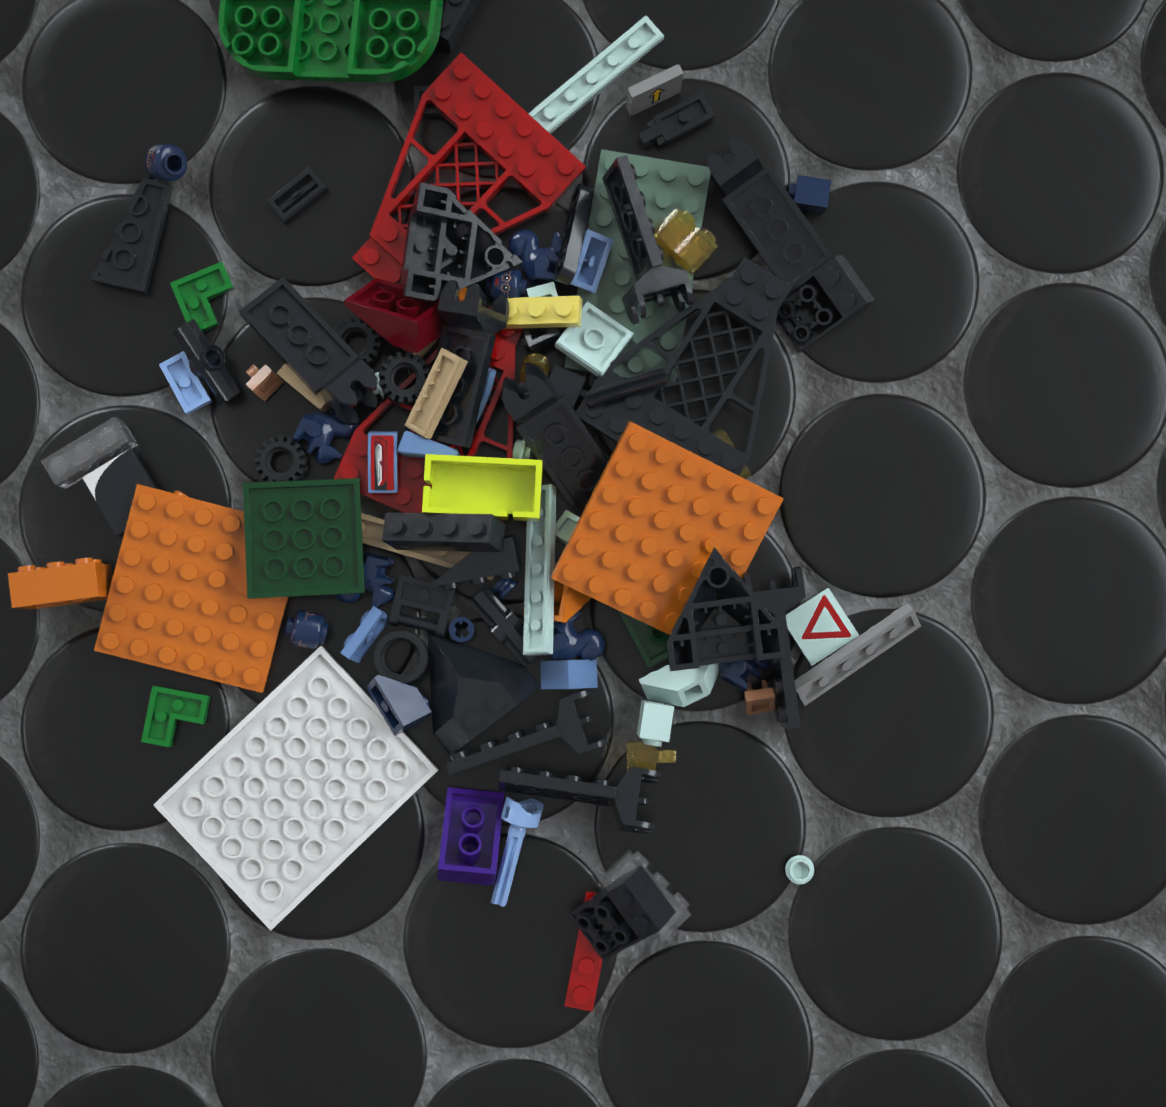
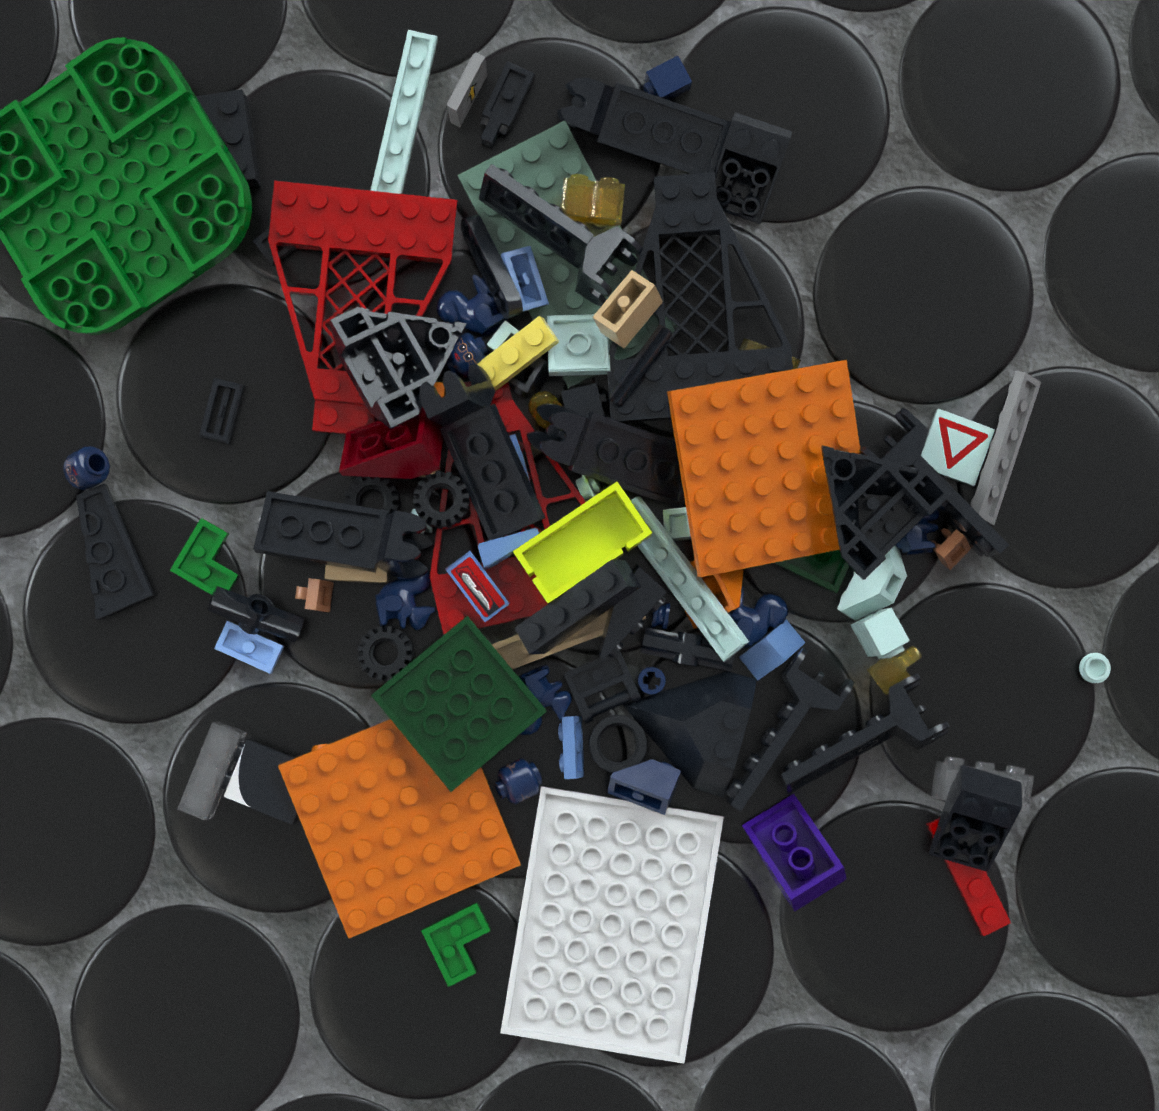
camera: 40 degrees left, 0 degrees up
orange brick [8,558,113,610] -> none
tan plate [404,348,468,439] -> none
light blue piece [491,796,543,907] -> none
none -> tan brick [593,270,663,349]

